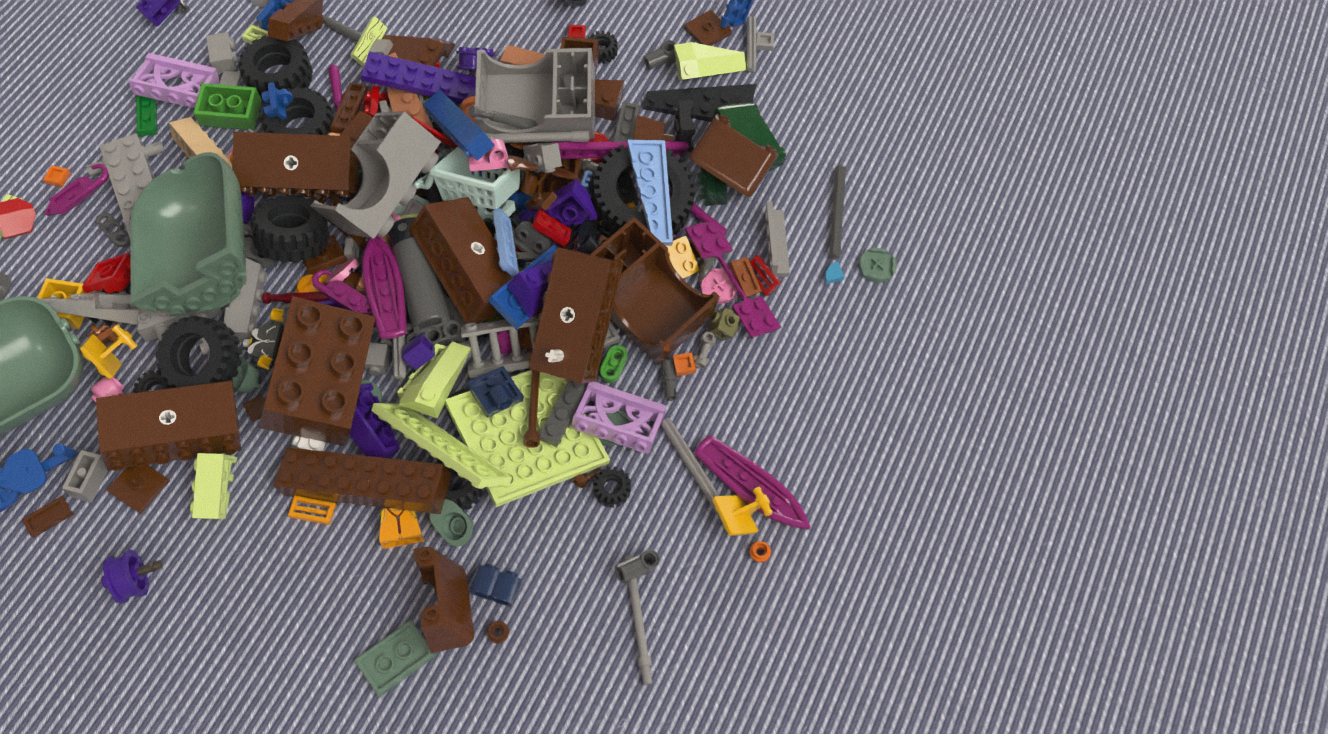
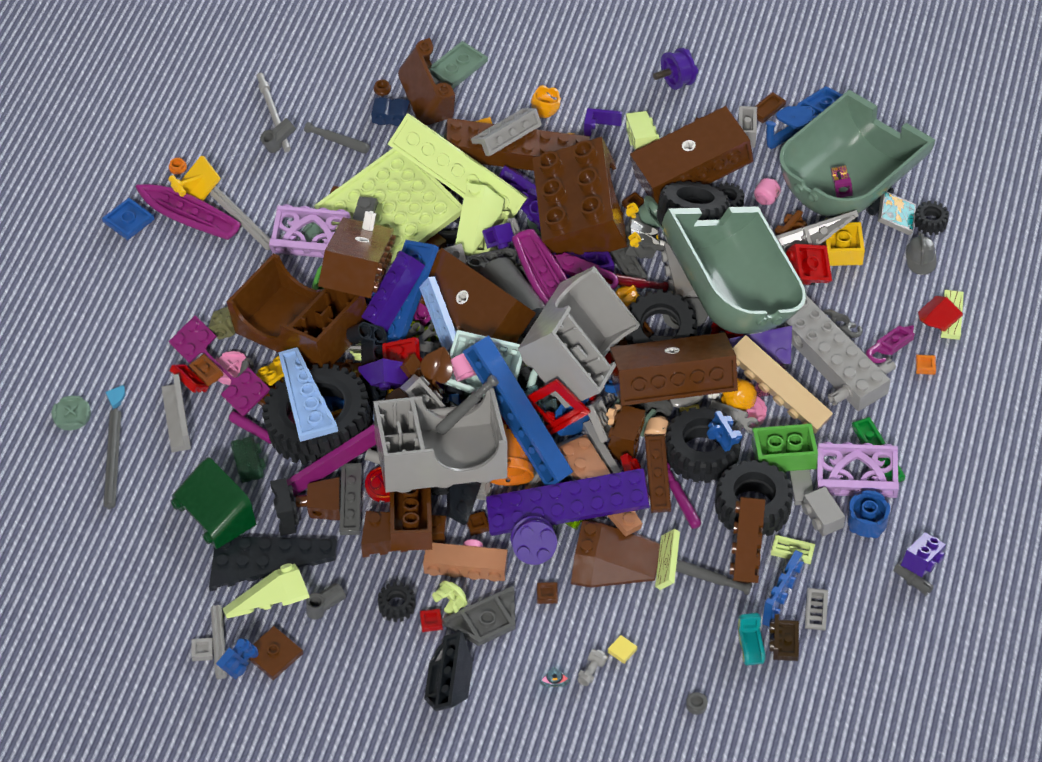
camera: 175 degrees right, 10 degrees down
yellow plate [80,324,138,379] -> none
light grey tile [369,39,393,55] -> none
dark blue plate [467,366,524,418] -> none
reddish brown piece [523,370,540,448] -> none
black tyre [593,467,631,508] -> none
reddish brown windscreen [689,114,779,197] -> none
none -> blue plate [102,198,155,240]
none -> dark grey piece [304,122,370,154]
none -> yellowish green piece [432,581,467,615]
none -> dark grey wing [442,586,516,646]
none -> light grey fence [471,108,542,156]
none -> light orange hair [531,85,561,118]
none -> reddish brown tile [537,582,558,604]
none -> dark purple bracket [584,108,622,136]
none -> magenta leg [831,165,853,198]
none -> blue brick [847,490,890,538]

